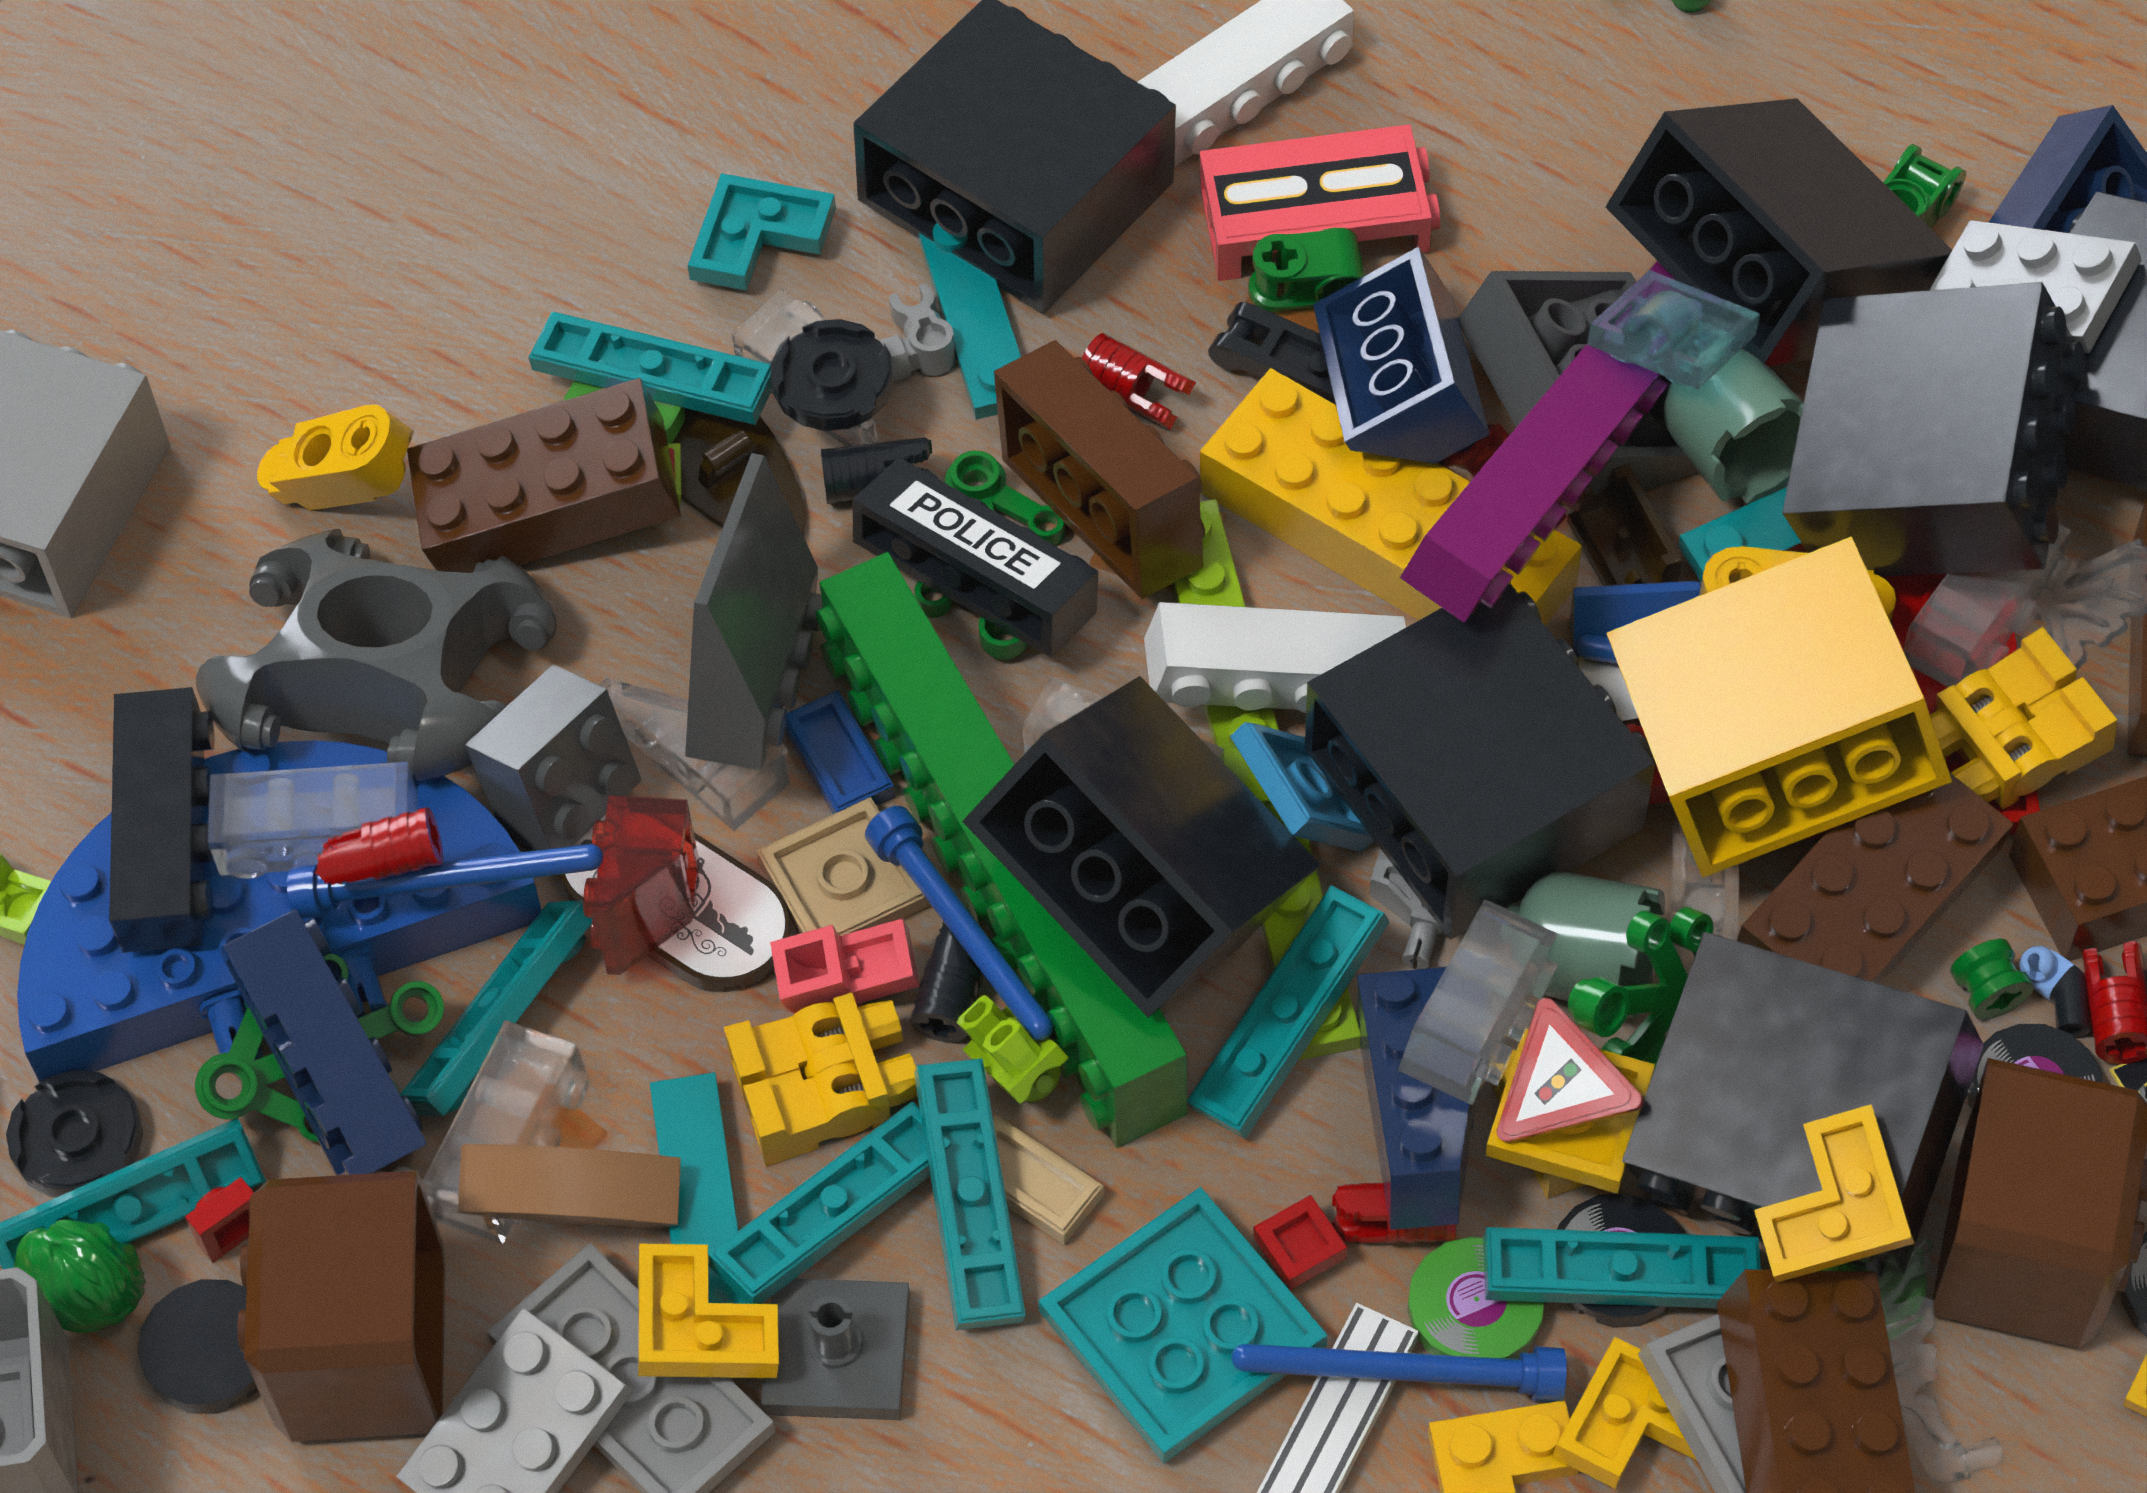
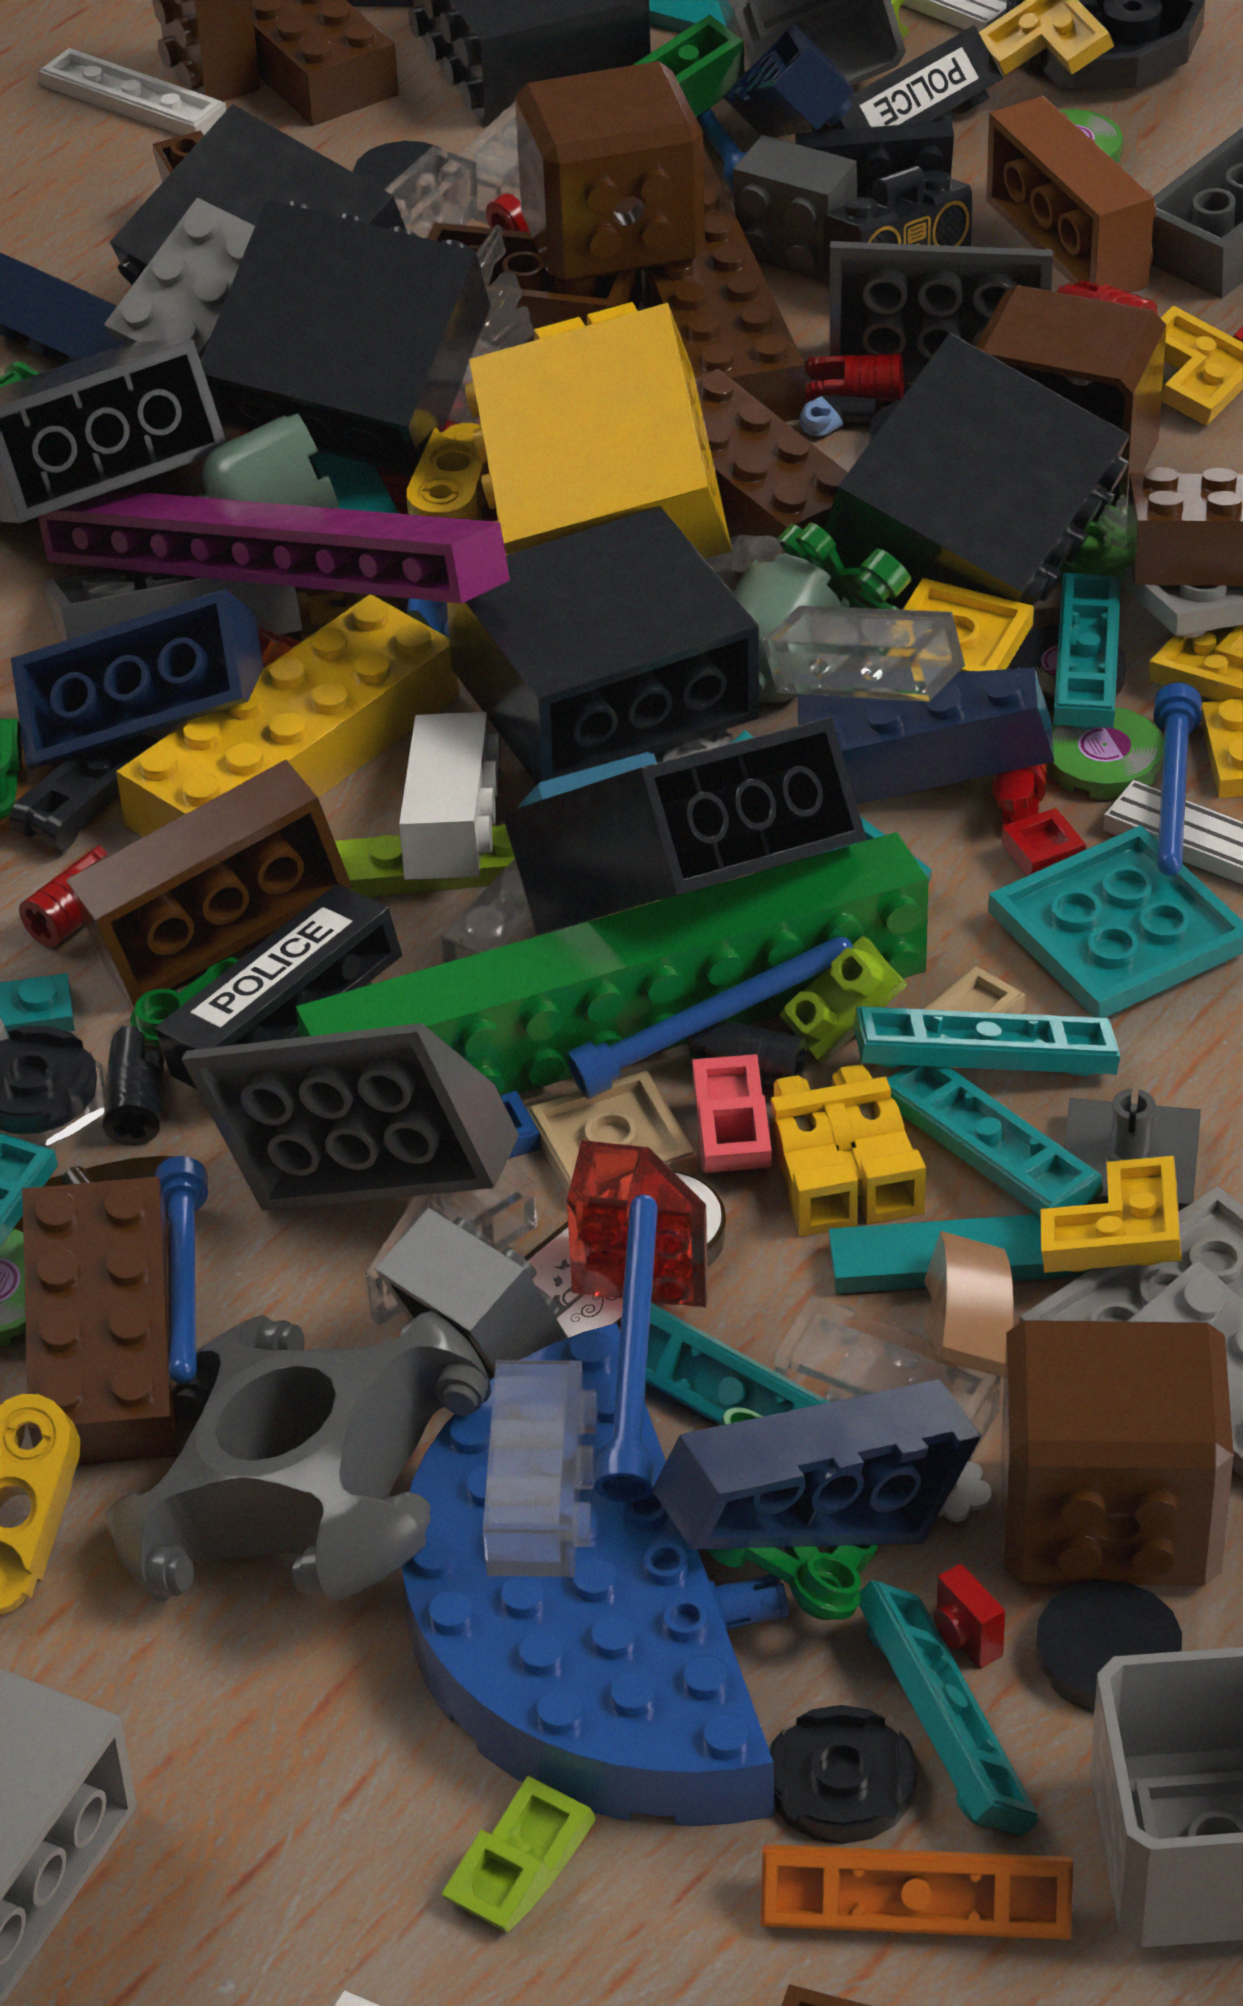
camera: 85 degrees left, 15 degrees down
green hair [14,1219,146,1333] -> none
black brick [109,687,215,953] -> none
red hinge [315,807,444,886] -> none
piece [1496,998,1644,1143] -> none
clear light blue plate [1587,270,1760,390] -> none
yellow plate [1754,1104,1914,1282] -> none
green wheel [1950,938,2034,1020] -> none
none -> blue piece [155,1156,208,1384]

